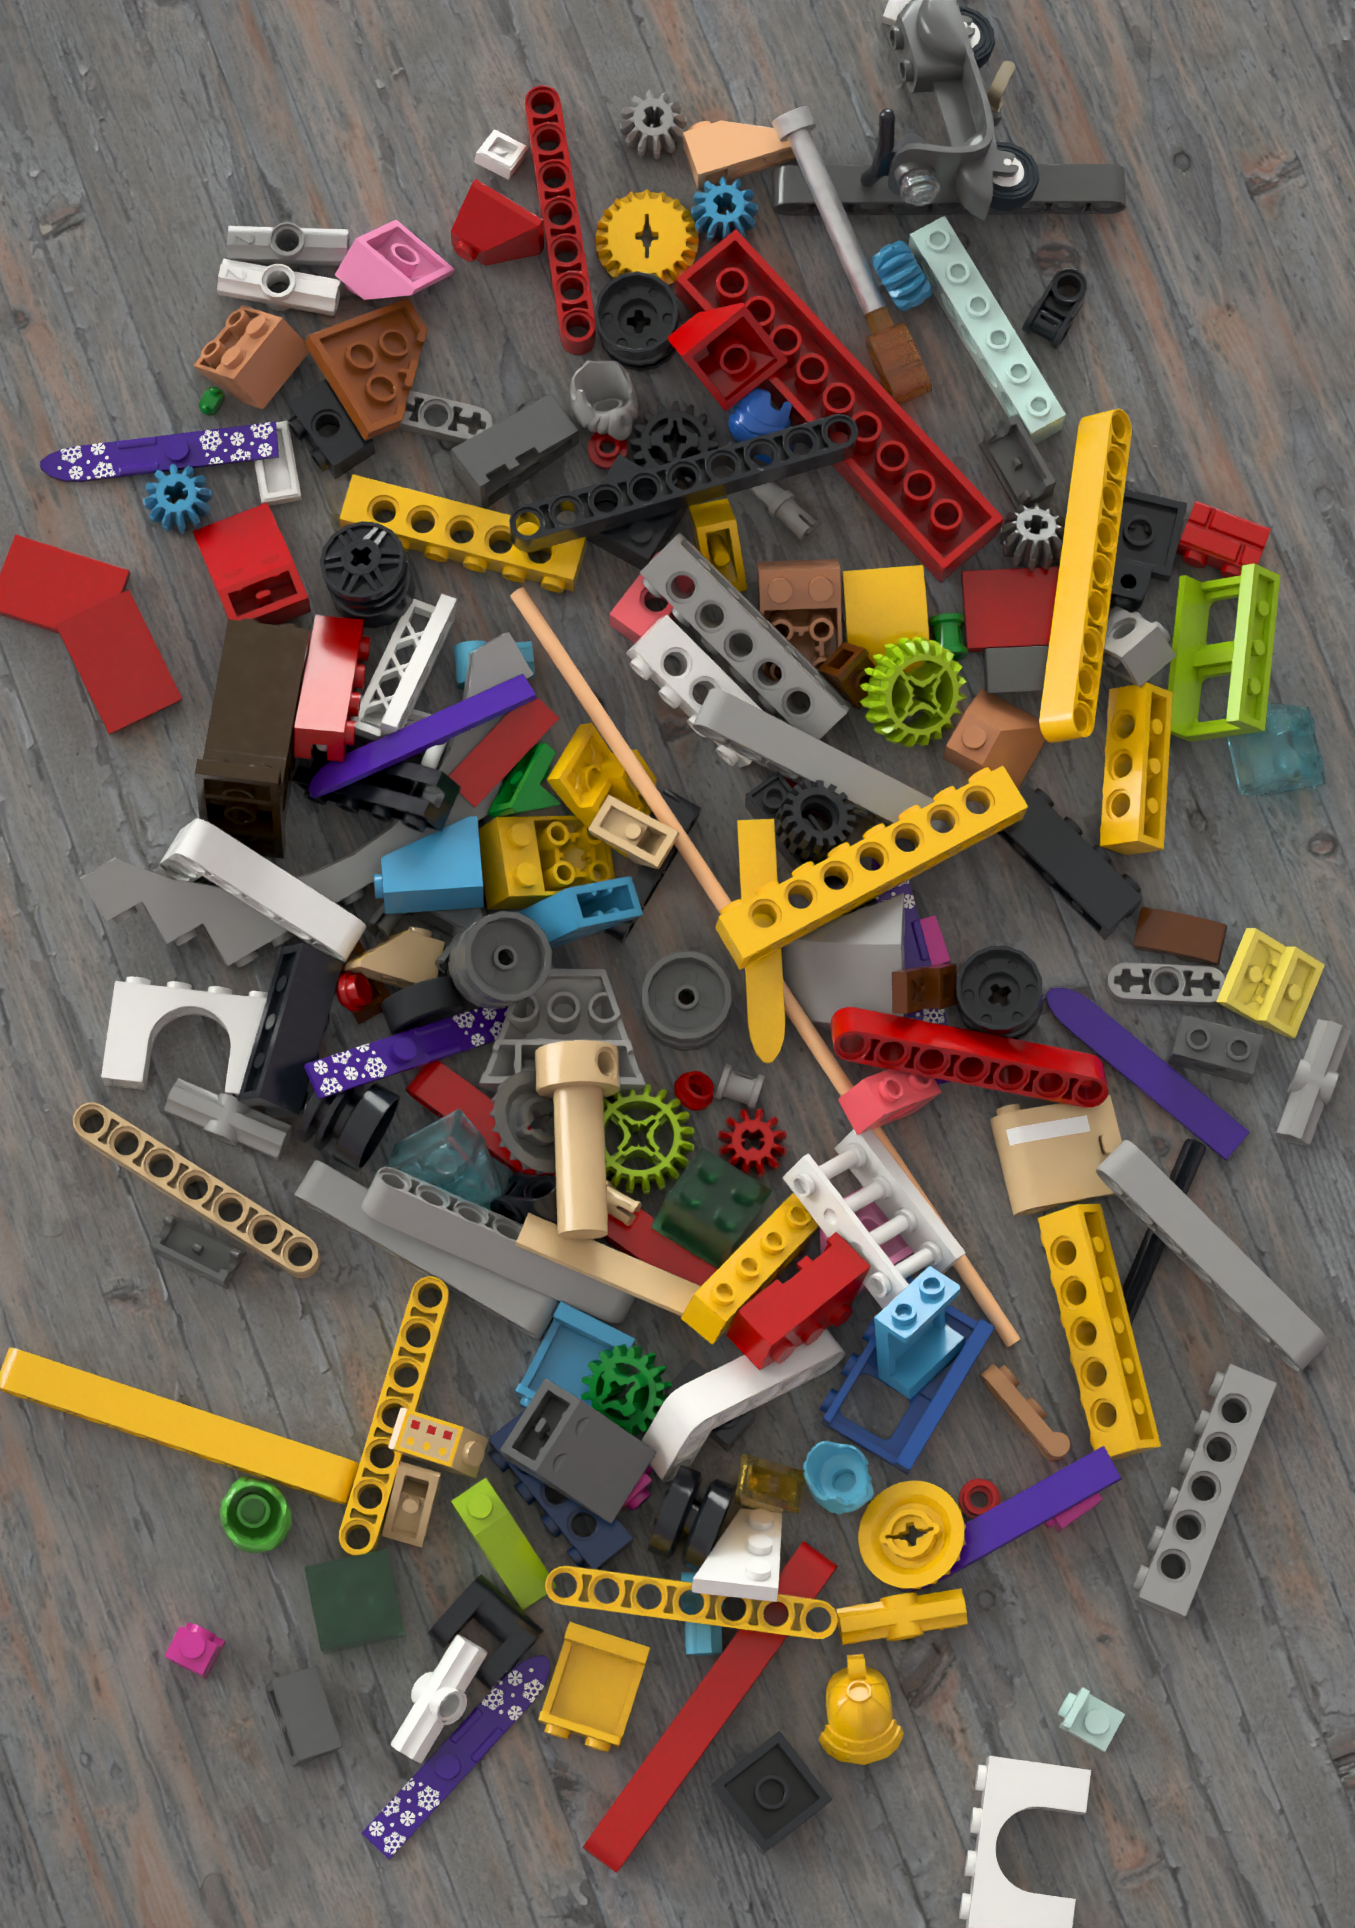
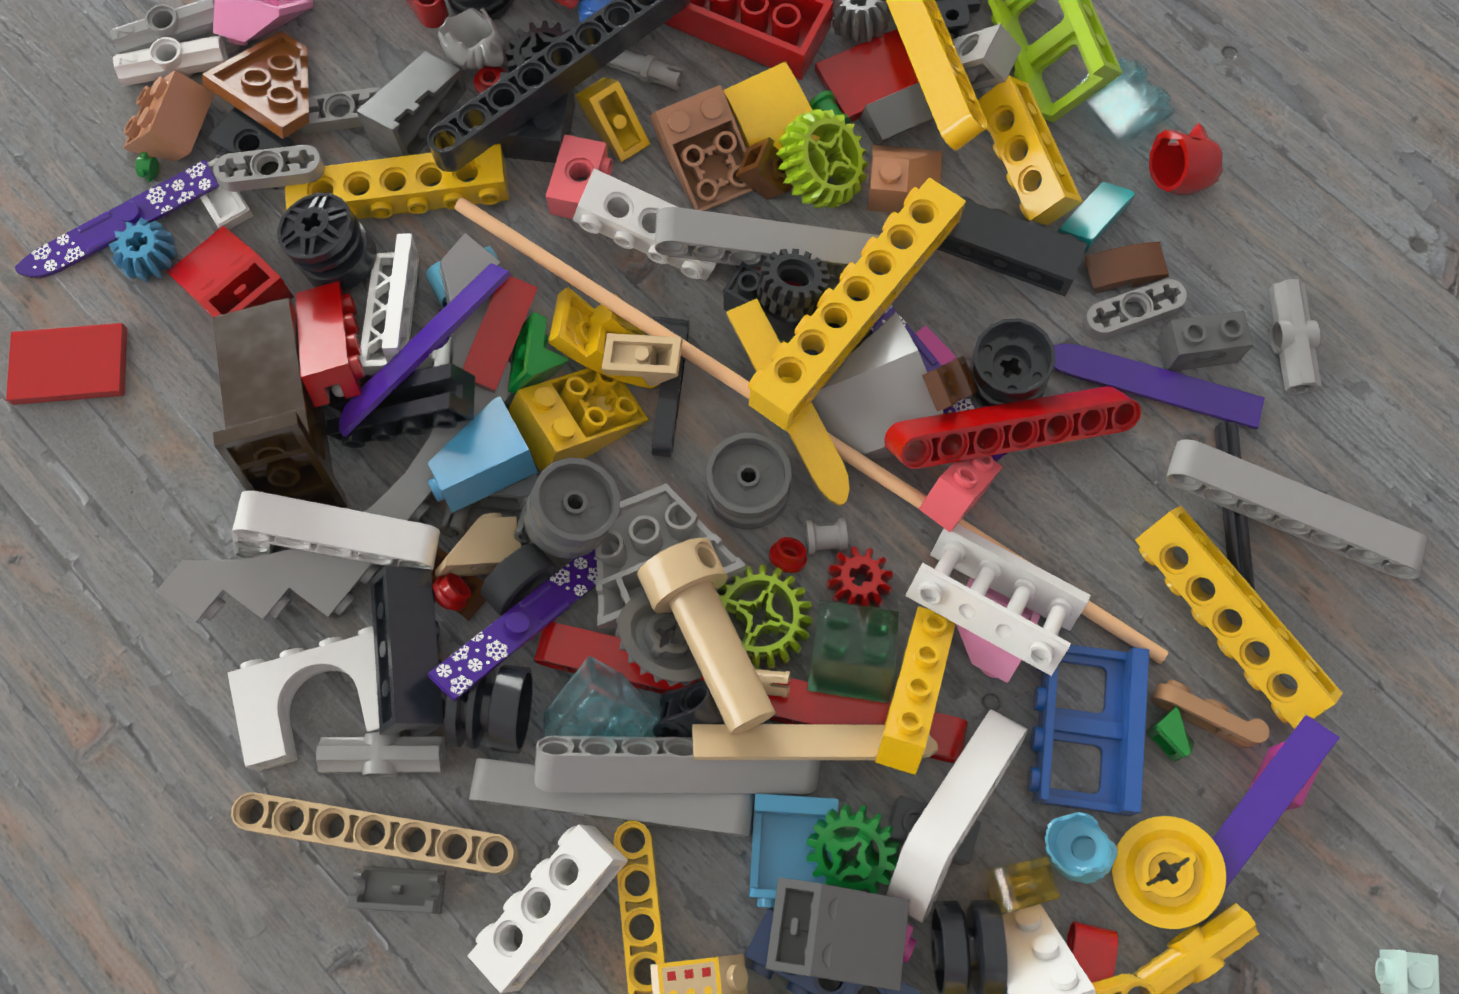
camera: 20 degrees left, 5 degrees down
red tile [55,590,183,735] -> none
dark azure slope [518,876,643,949] -> none
light grey brick [640,532,852,740] -> none
red wedge [726,1232,870,1370] -> none
dark azure panel [874,1266,965,1399] -> none
red plate [958,1478,1001,1520] -> none
tan door [990,1095,1122,1217] -> none
light grey brick [1132,1364,1277,1620] -> none
light yellow slope [1216,928,1325,1038] -> none
none -> light grey beam [213,145,325,192]
none -> white brick [468,824,628,993]
none -> slope [1058,182,1136,252]
none -> green slope [1146,707,1194,762]
none -> red piece [1149,123,1223,196]

